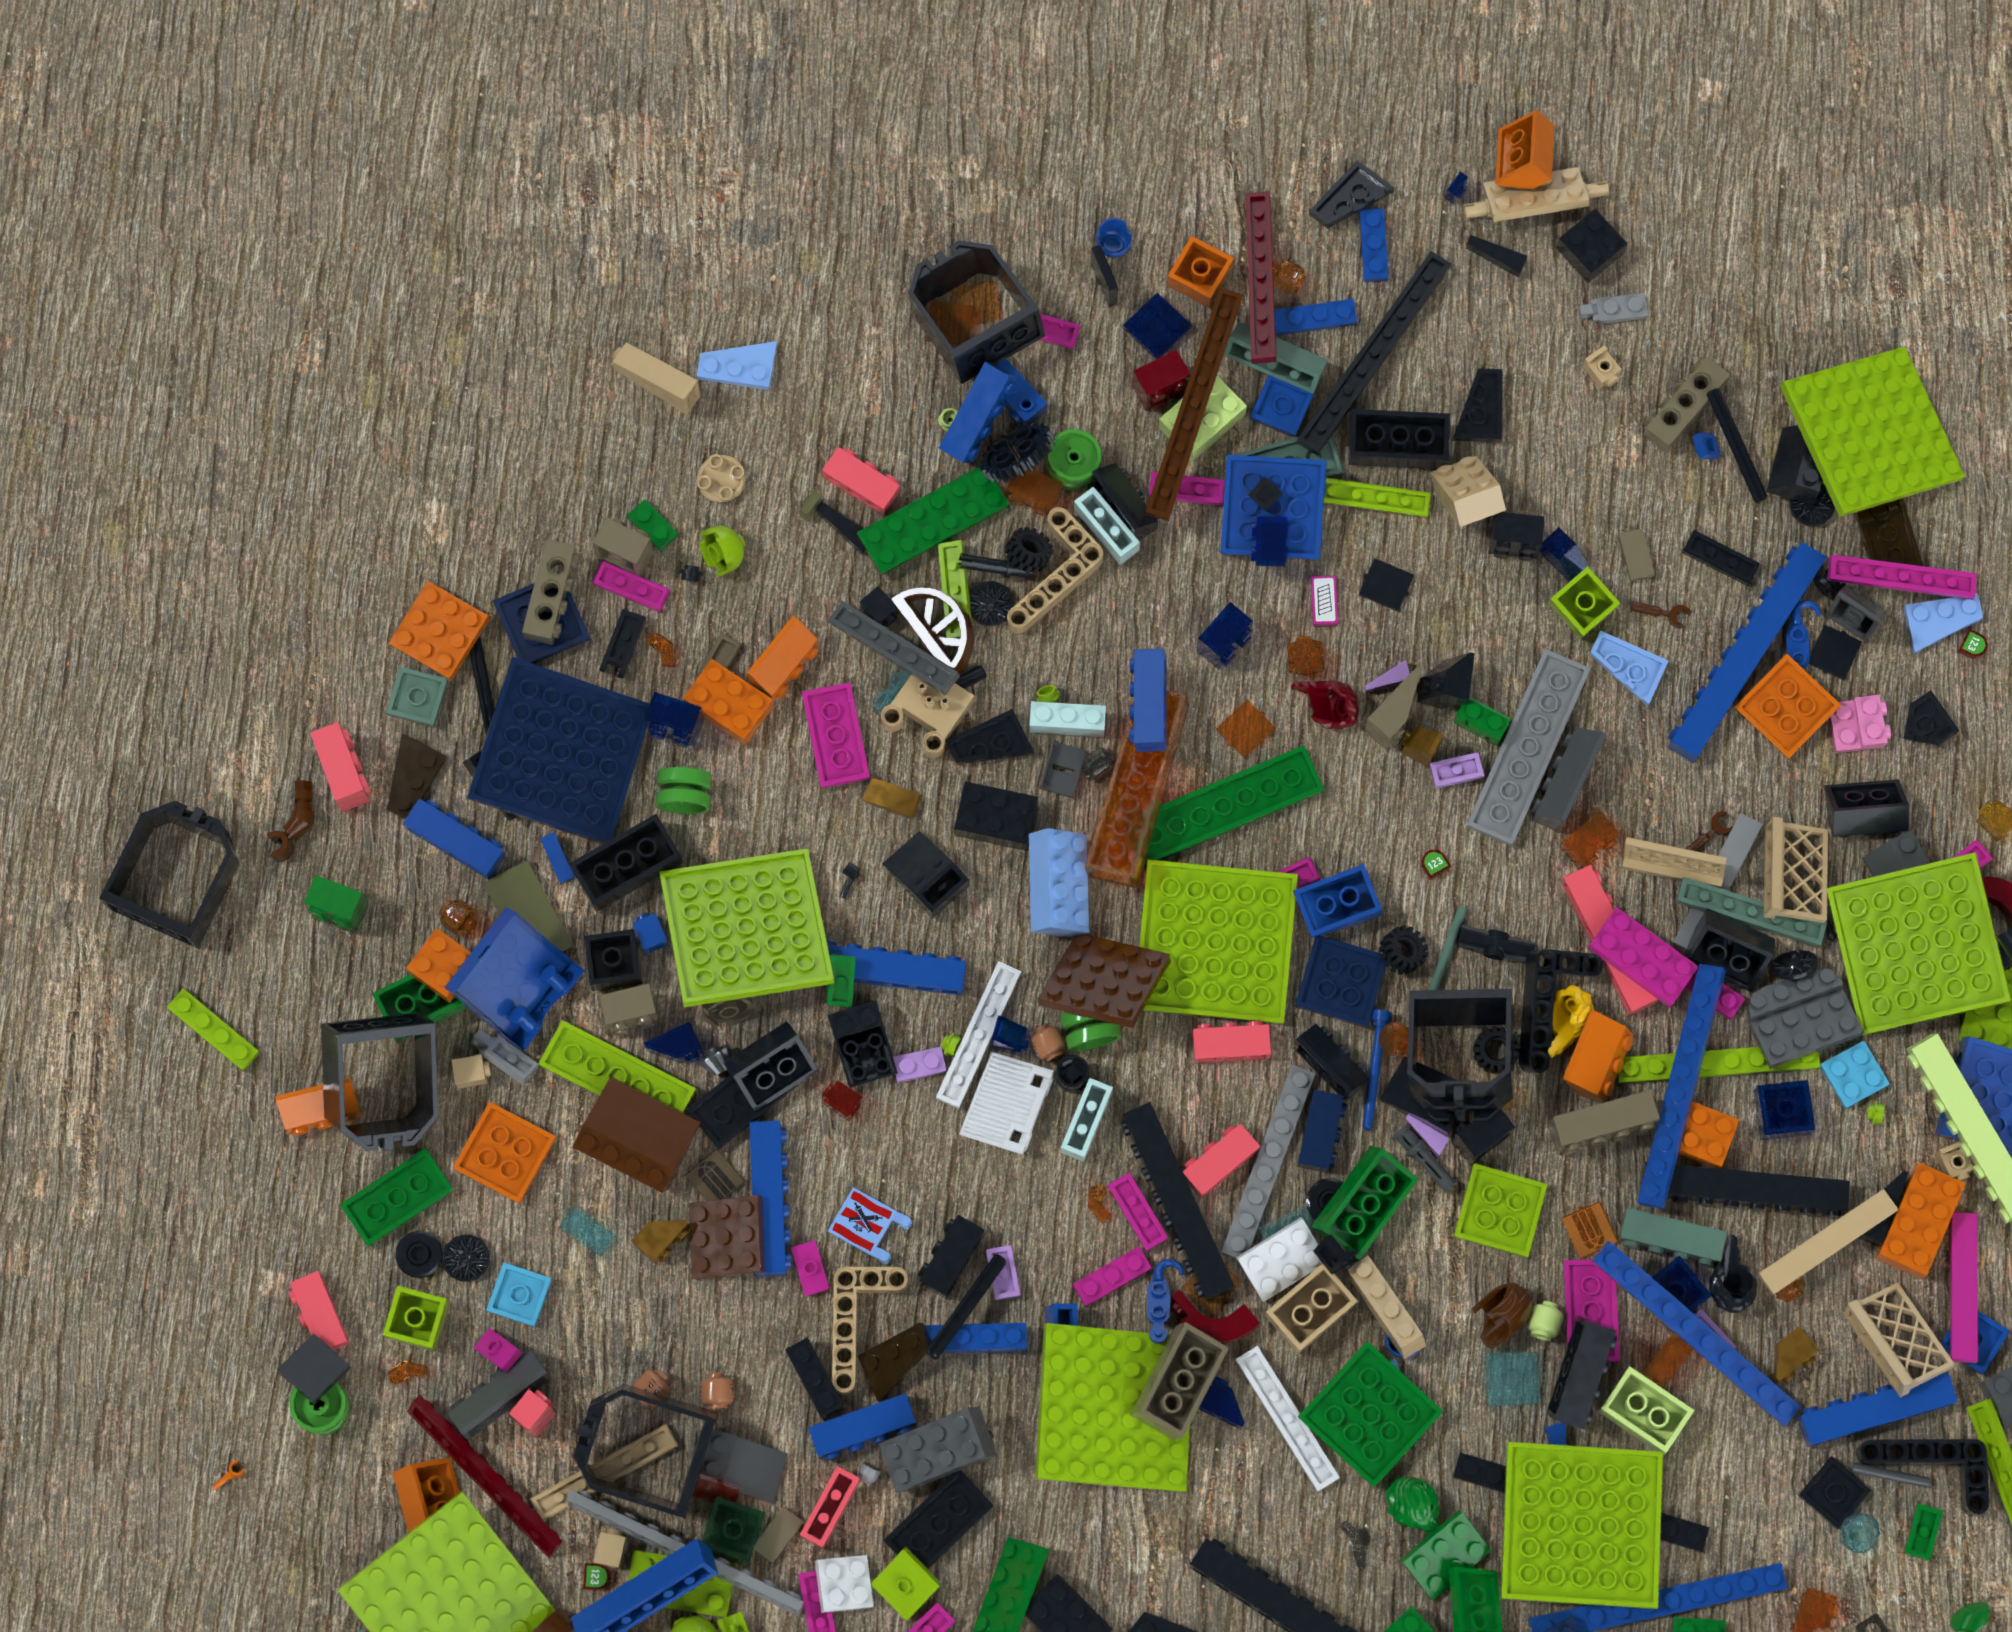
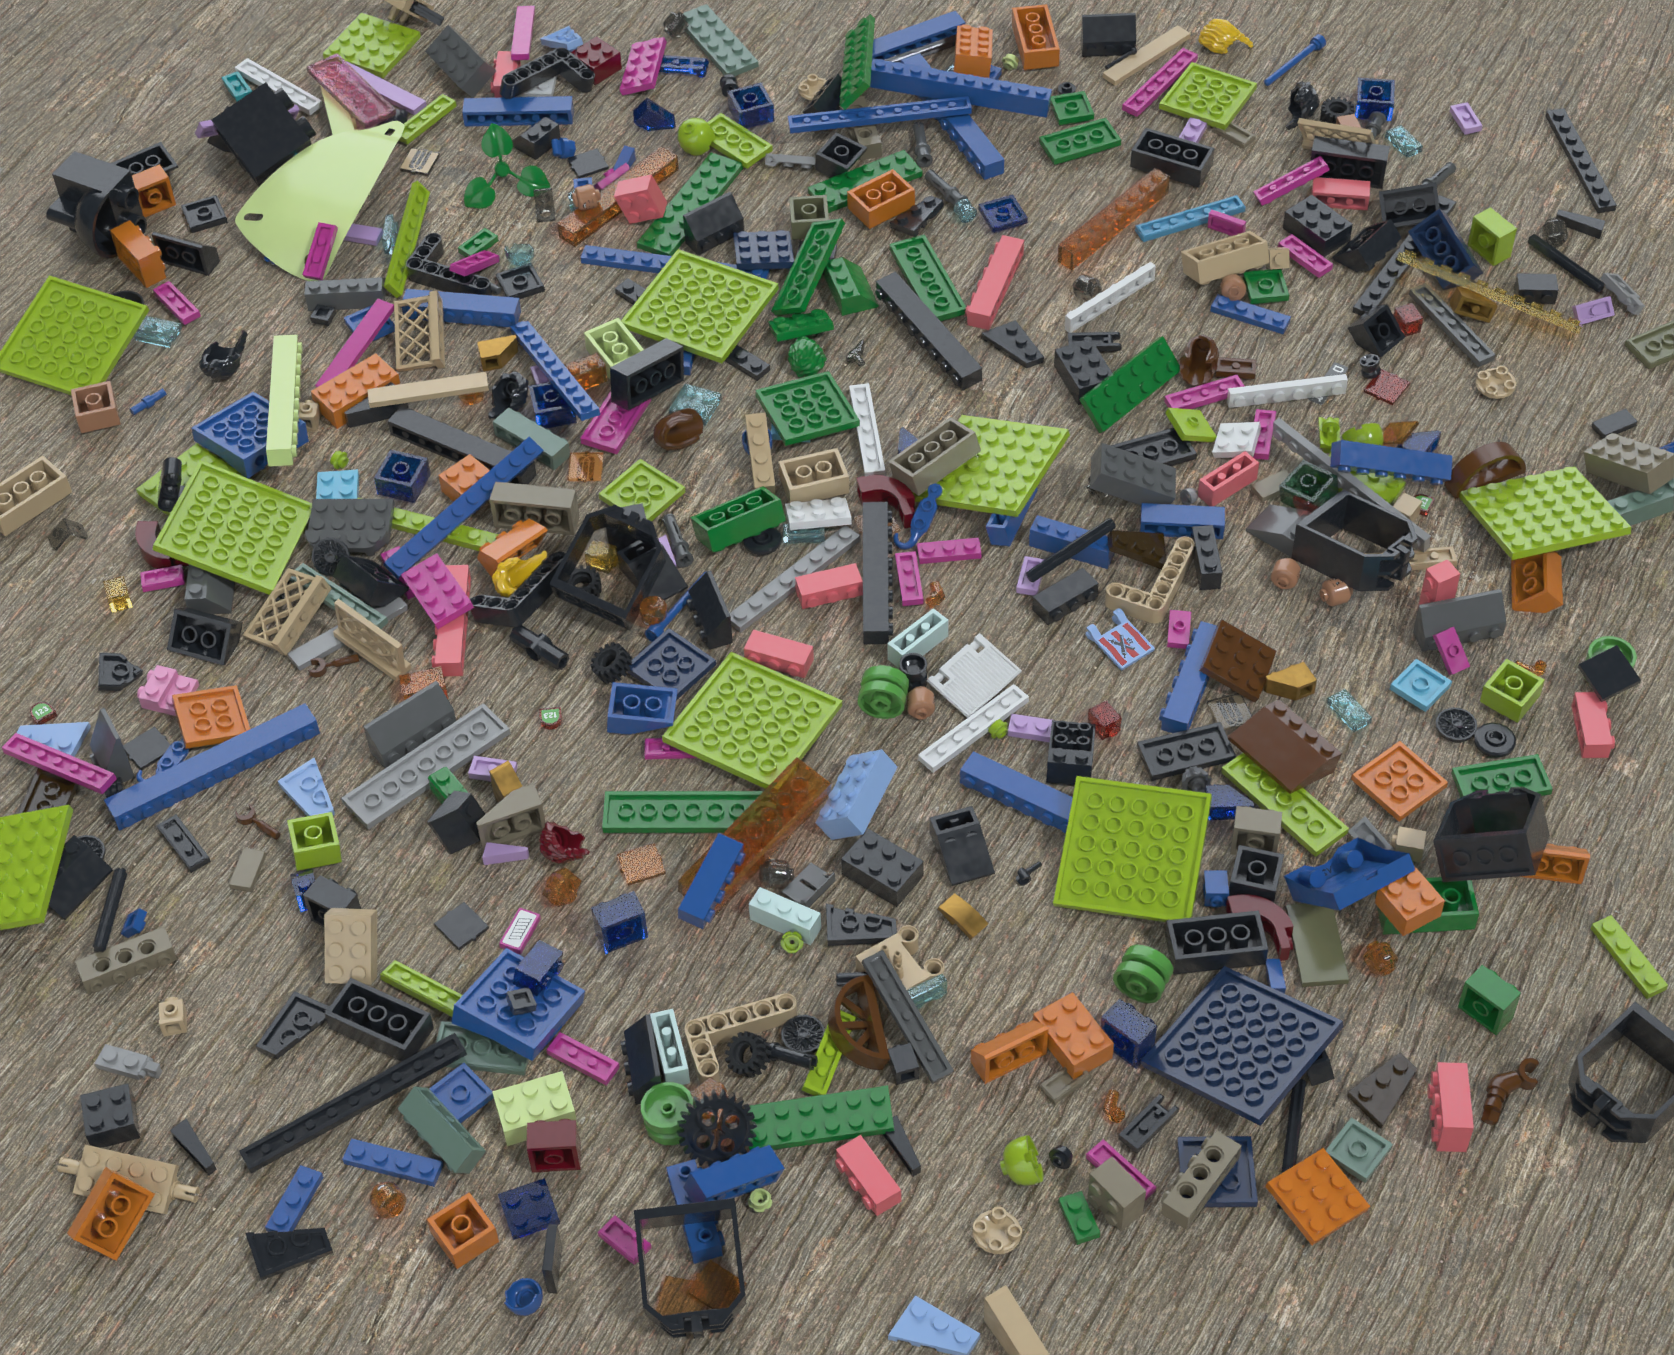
camera: 155 degrees left, 25 degrees down
blue brick [403,799,506,880] -> none
dark red plate [407,1395,563,1558] -> none
black slope [723,1021,819,1112] -> none
olive tile [800,491,822,522] -> none
dark pink plate [802,682,870,789] -> none
green plate [827,954,856,1007] -> none
clear blue slope [991,1015,1031,1057] -> none
reddish brown plate [1038,934,1170,1028] -> none
reddish brown plate [1145,288,1243,522] -> none
dark red plate [1245,191,1277,364] -> none
dark blue brick [1297,1089,1347,1173] -> none
black bracket [1313,1234,1359,1275] -> none
sand green bar [1428,906,1467,990] -> none
clear blue plate [1444,171,1469,204] -> none
yellowish green head [1527,1301,1564,1341] -> none
none -> dark pink tile [450,250,500,276]
none -> arch [1225,895,1294,961]

